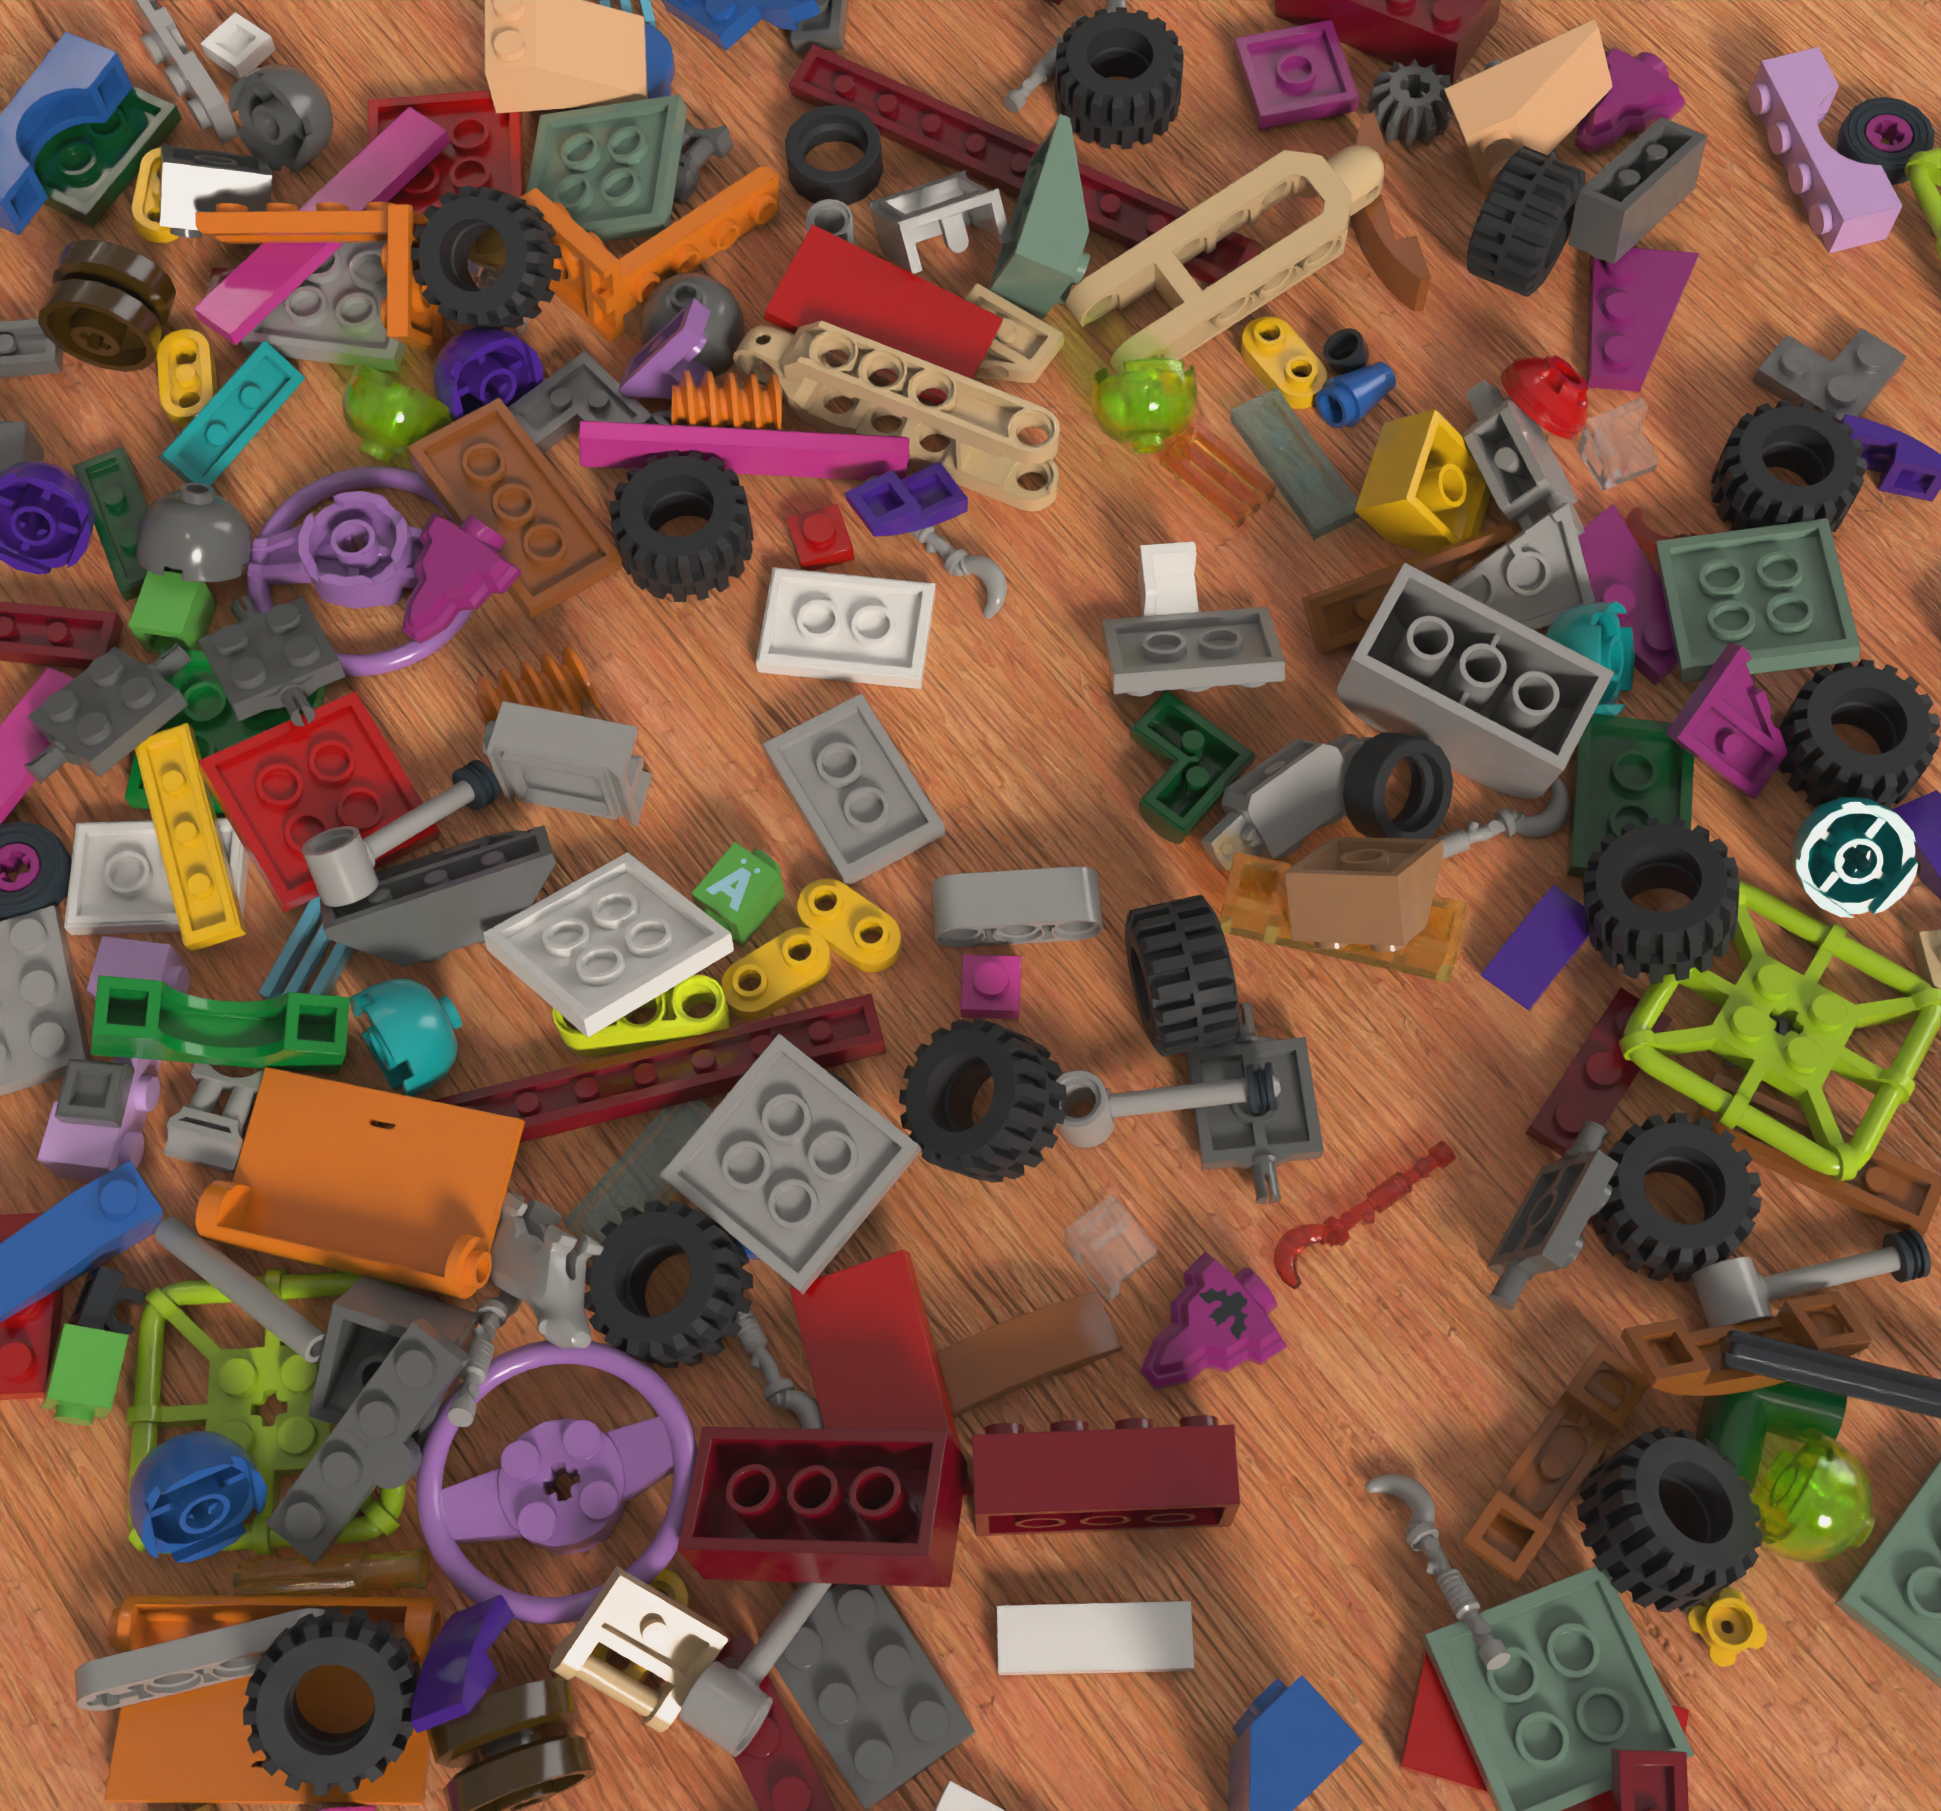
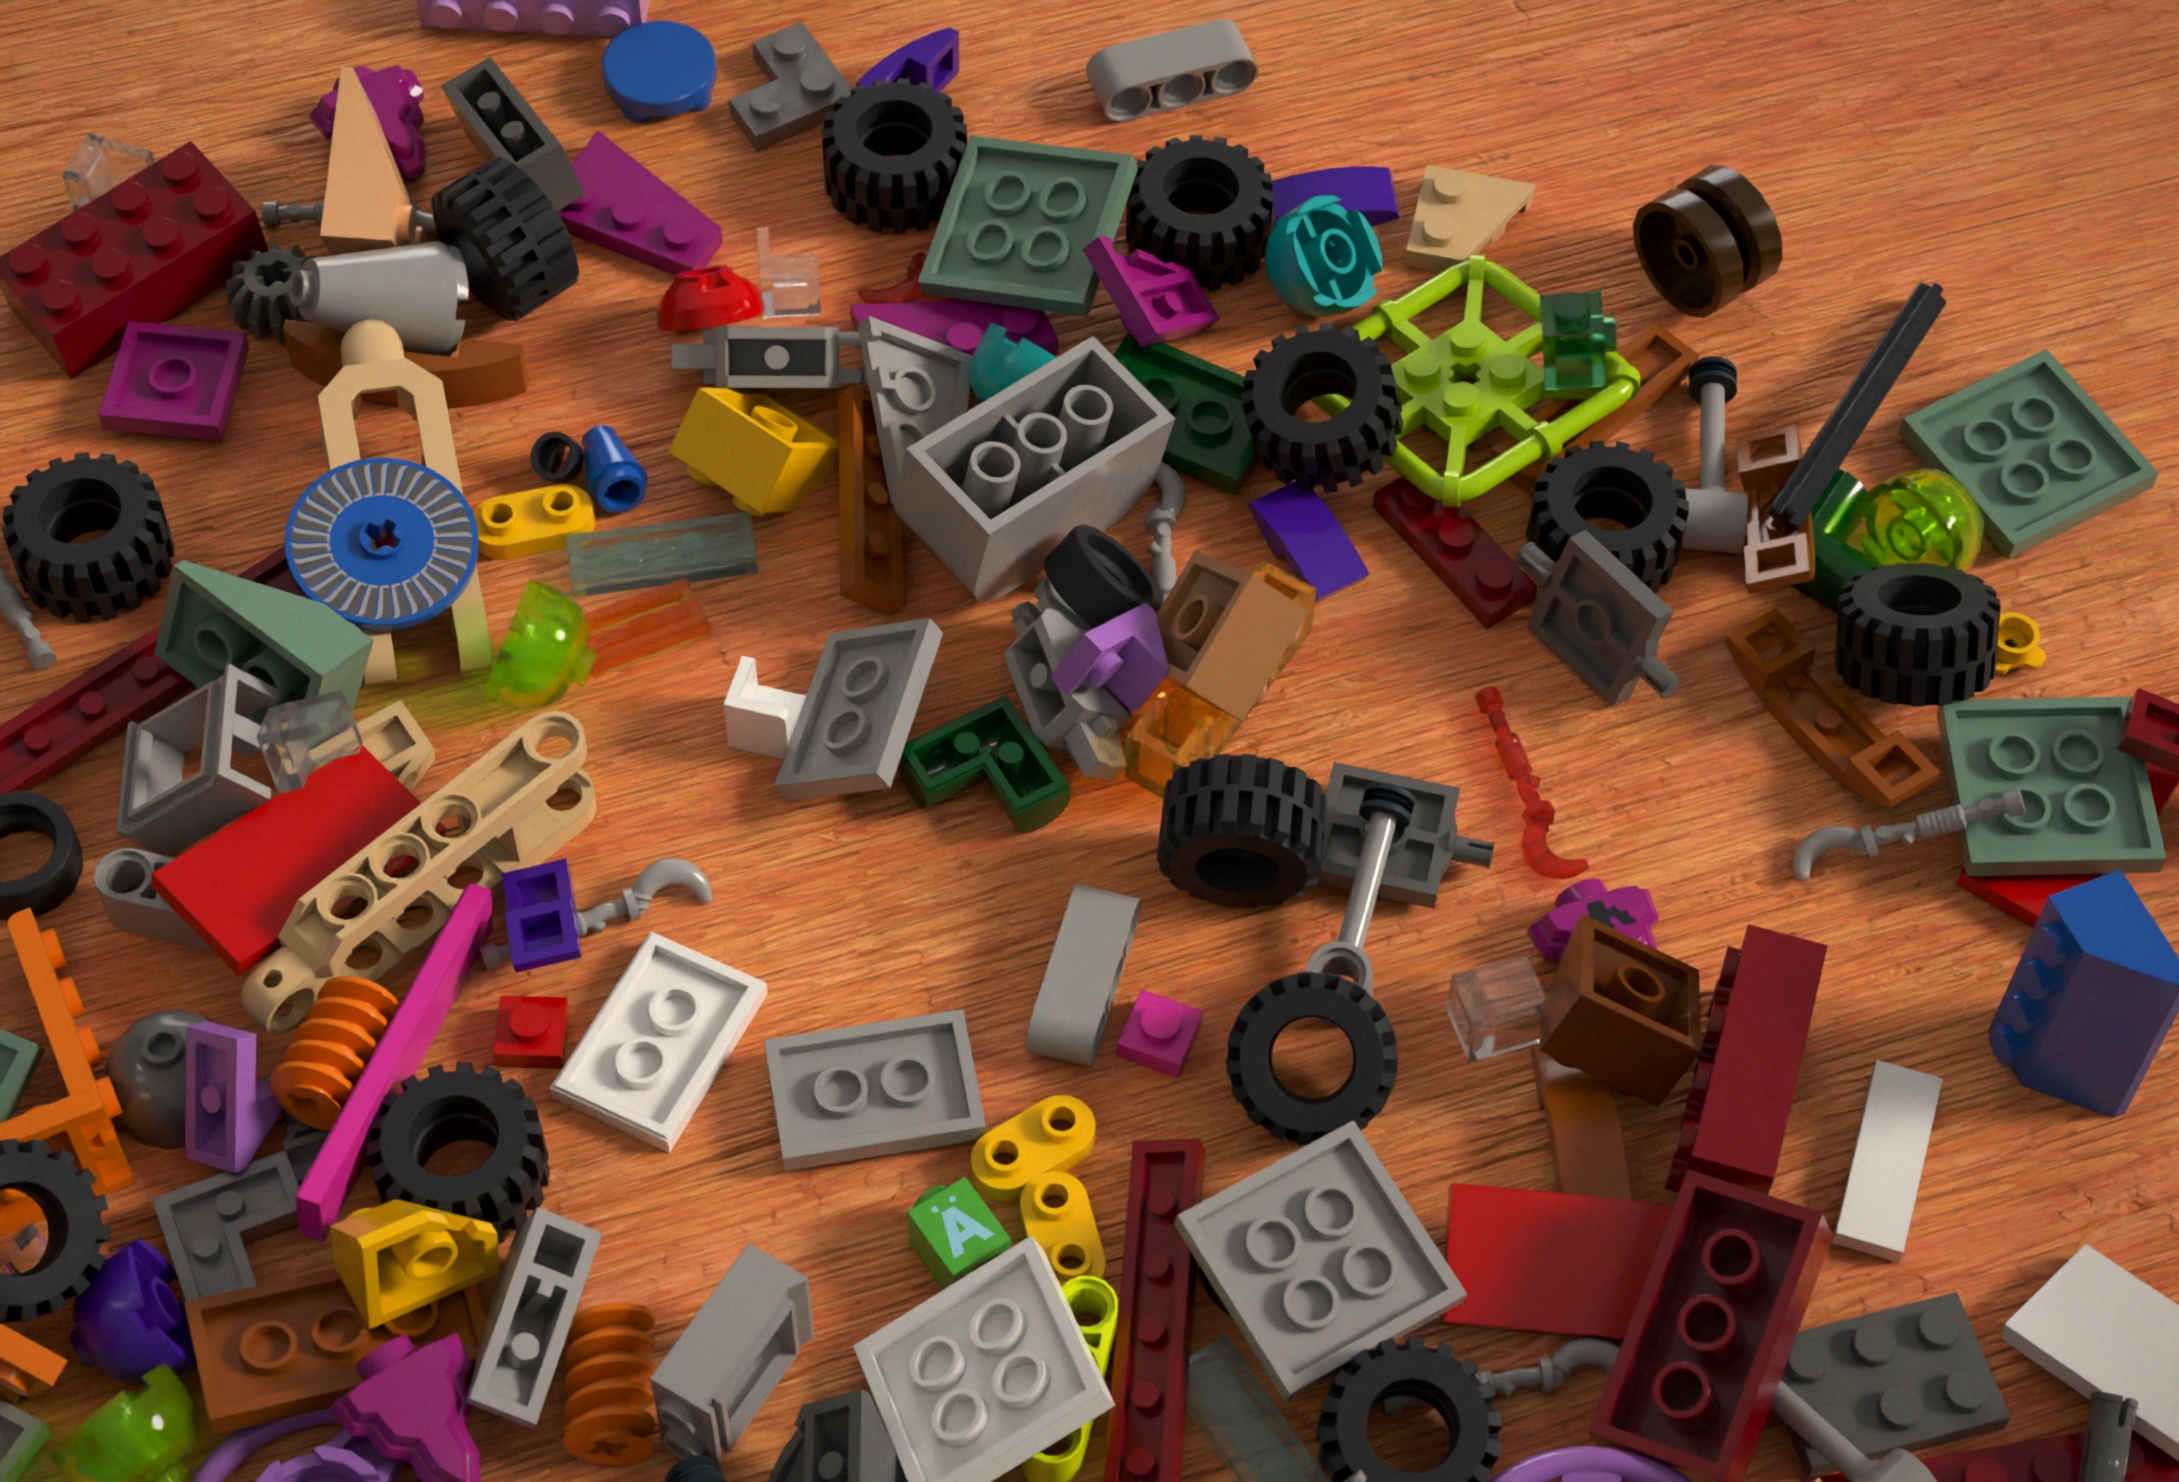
camera: 75 degrees left, 10 degrees down
none -> clear panel [256,690,363,794]
none -> piece [285,458,479,631]
none -> light grey cone [290,241,469,357]
none -> yellow slope [330,1199,499,1329]
none -> light grey slope [465,1207,602,1429]
none -> blue tile [602,20,717,123]
none -> medium lavender slope [1050,602,1168,712]
none -> clear green brick [1540,291,1617,390]
none -> reddish brown slope [1540,914,1701,1107]

